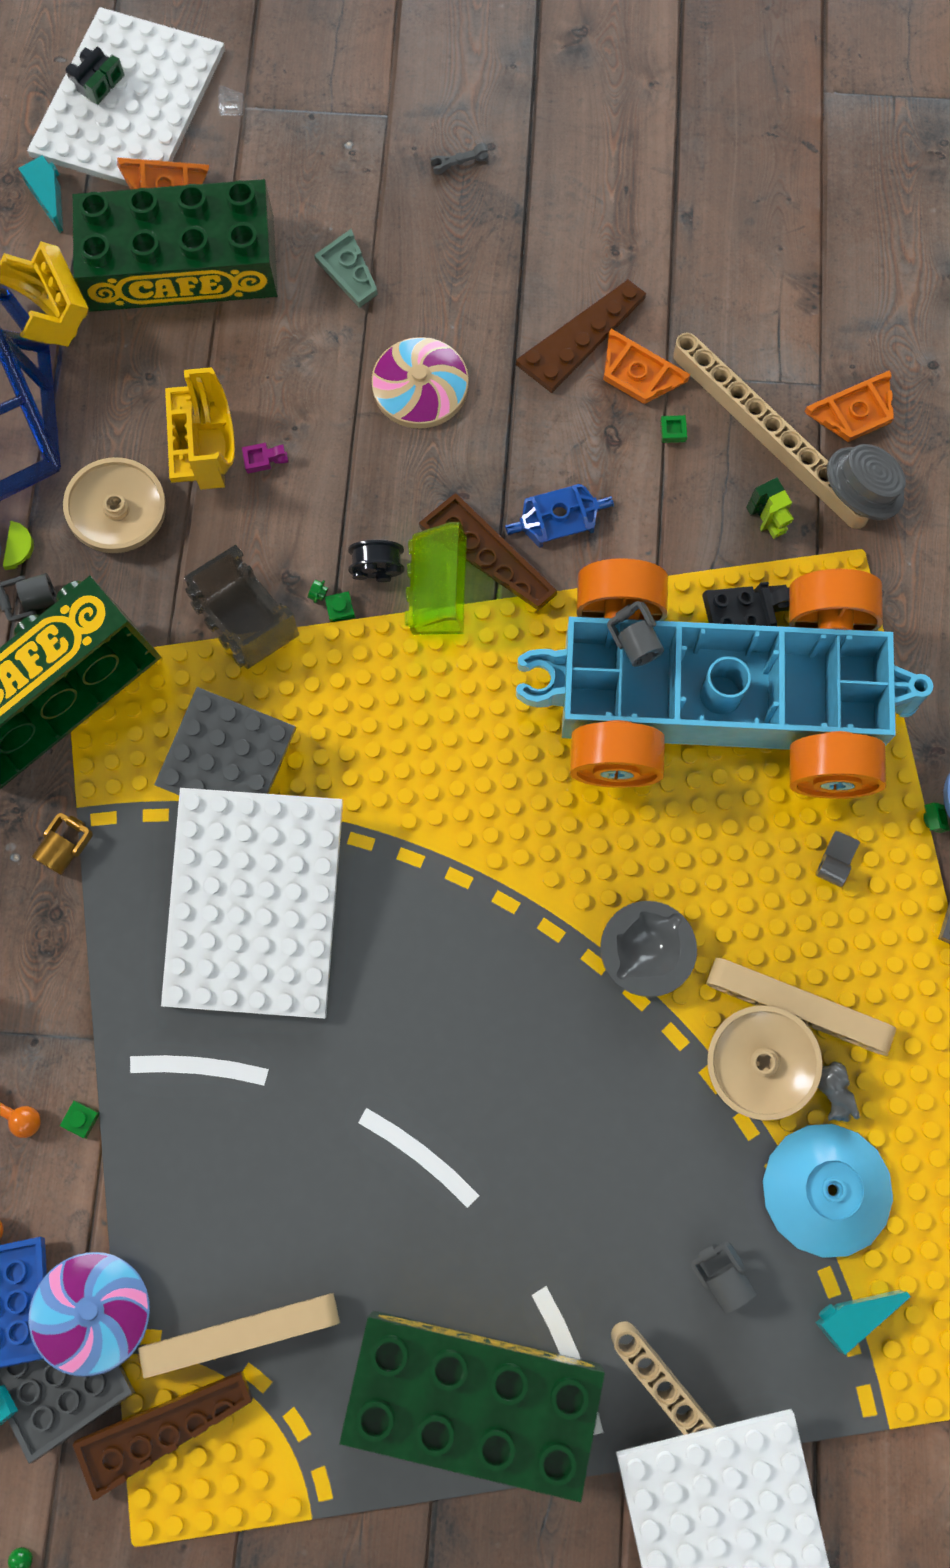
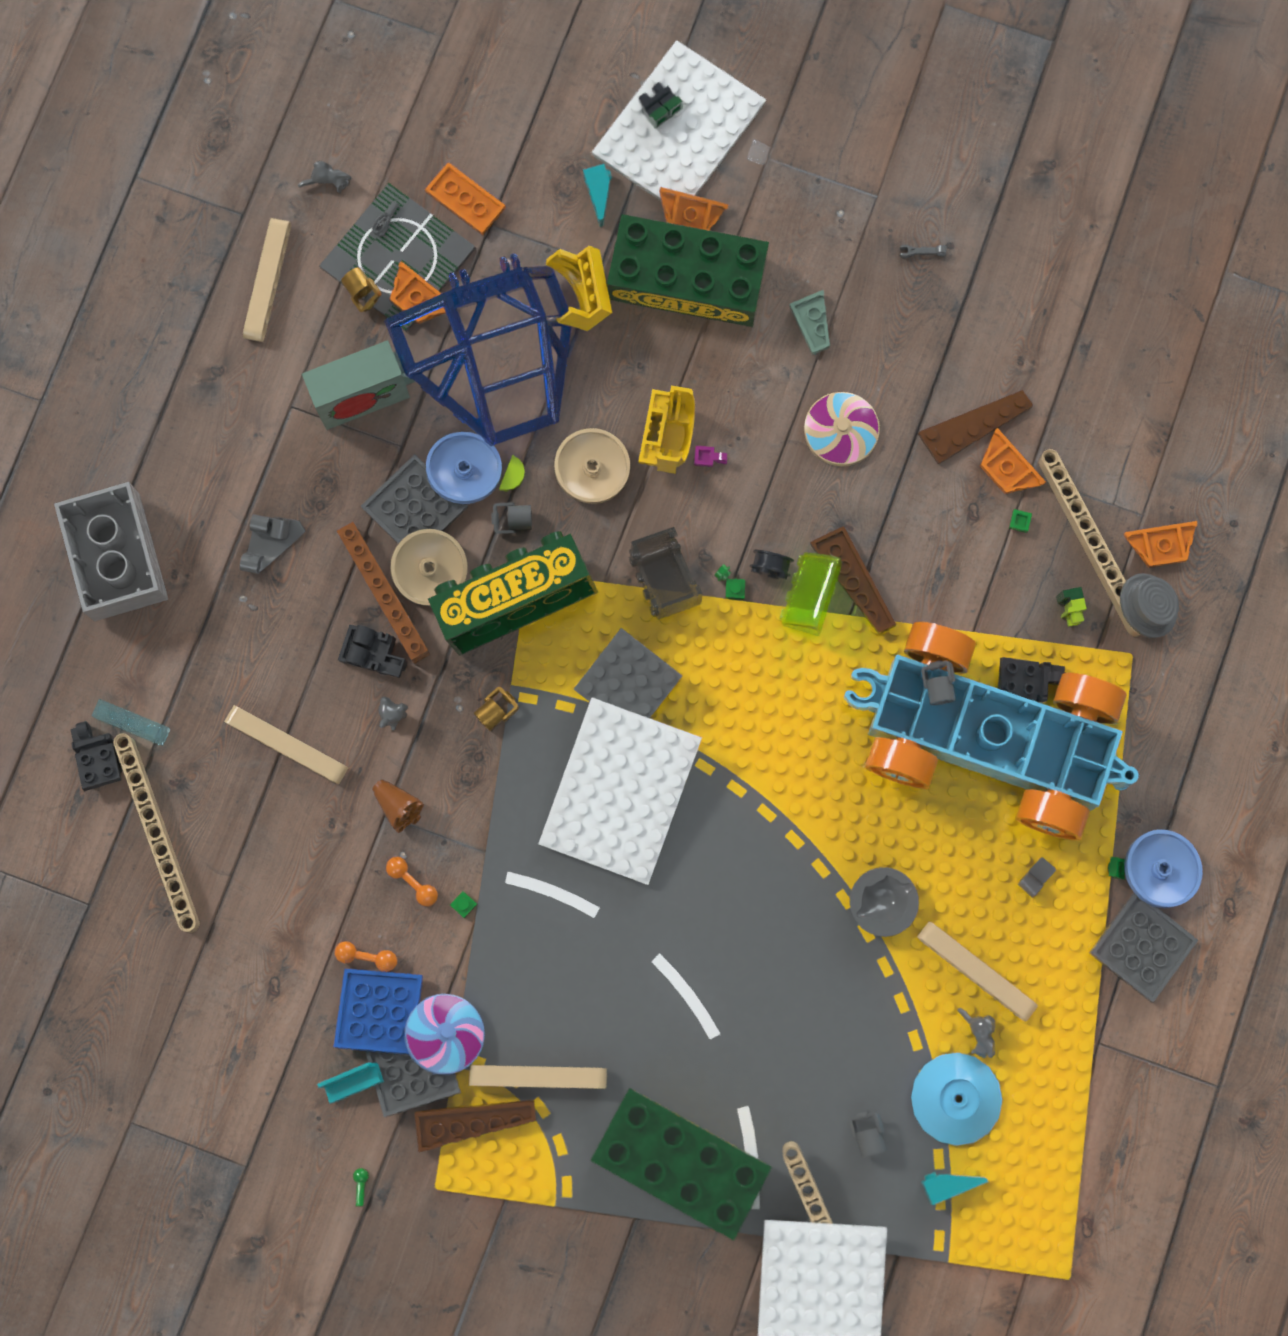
camera: 15 degrees right, 5 degrees up
blue plate [505,484,614,548] -> none
tan dish [708,1006,822,1120] -> none

